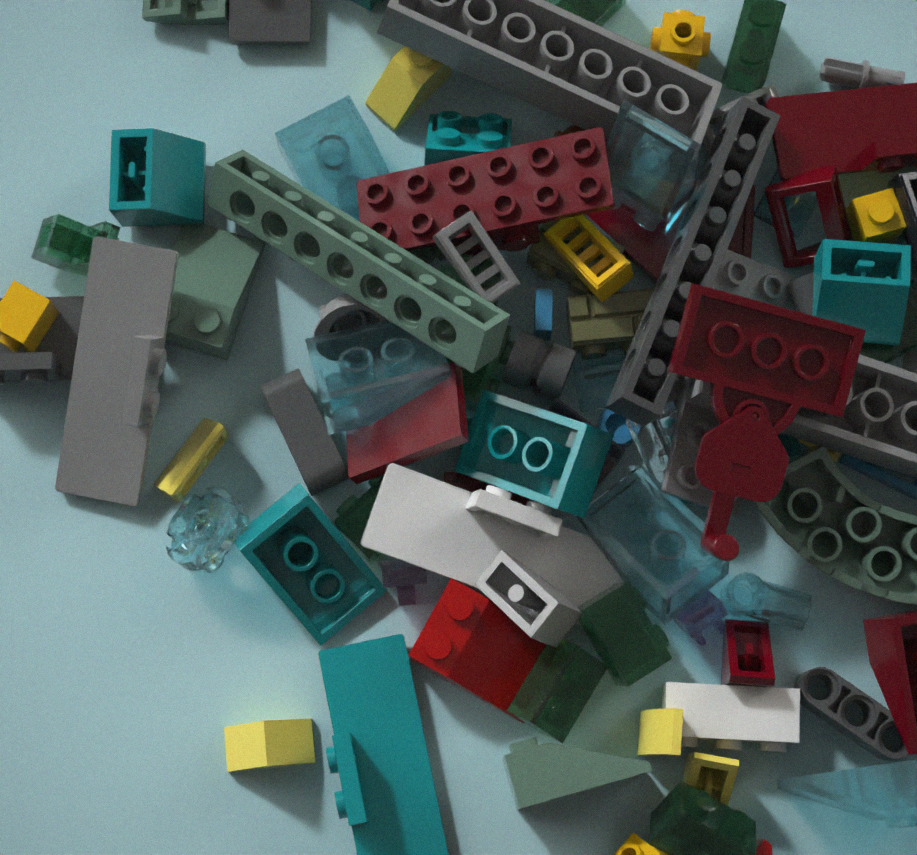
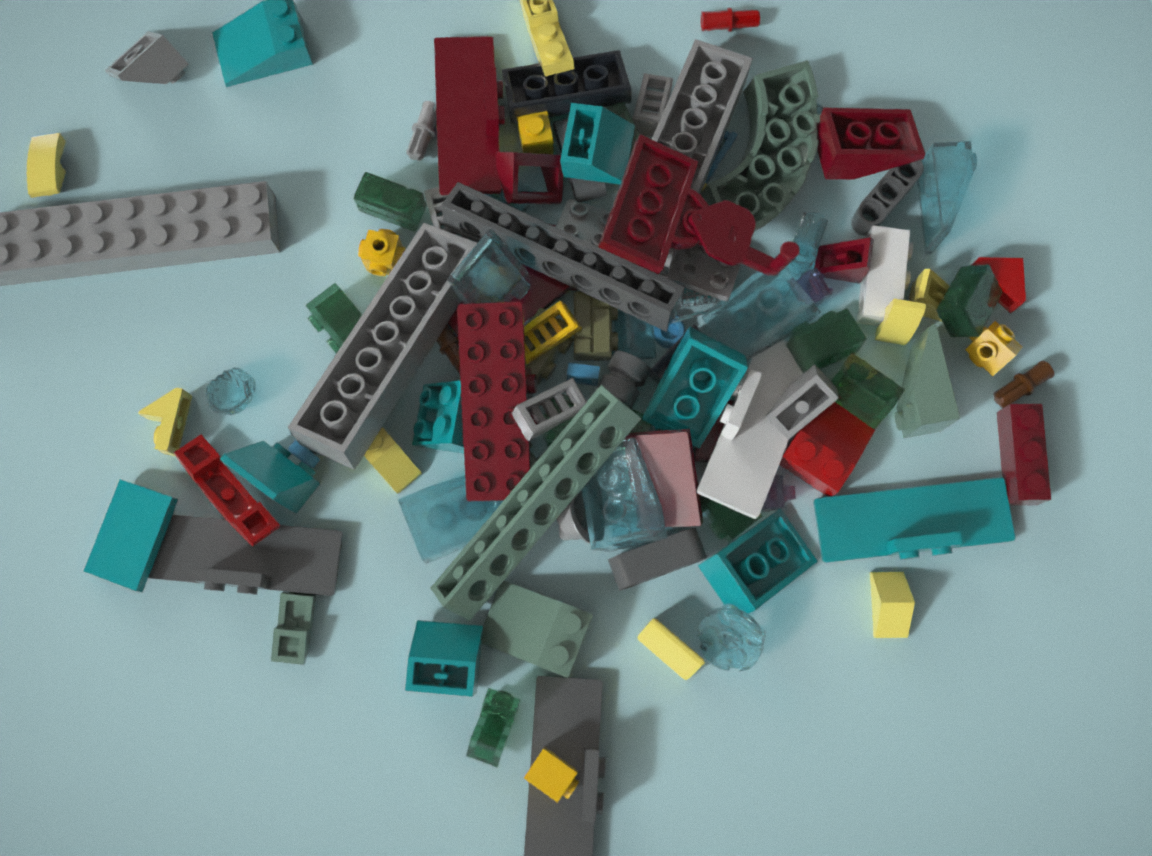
camera: 85 degrees left, 0 degrees up
light grey bracket [55,237,179,506] -> none

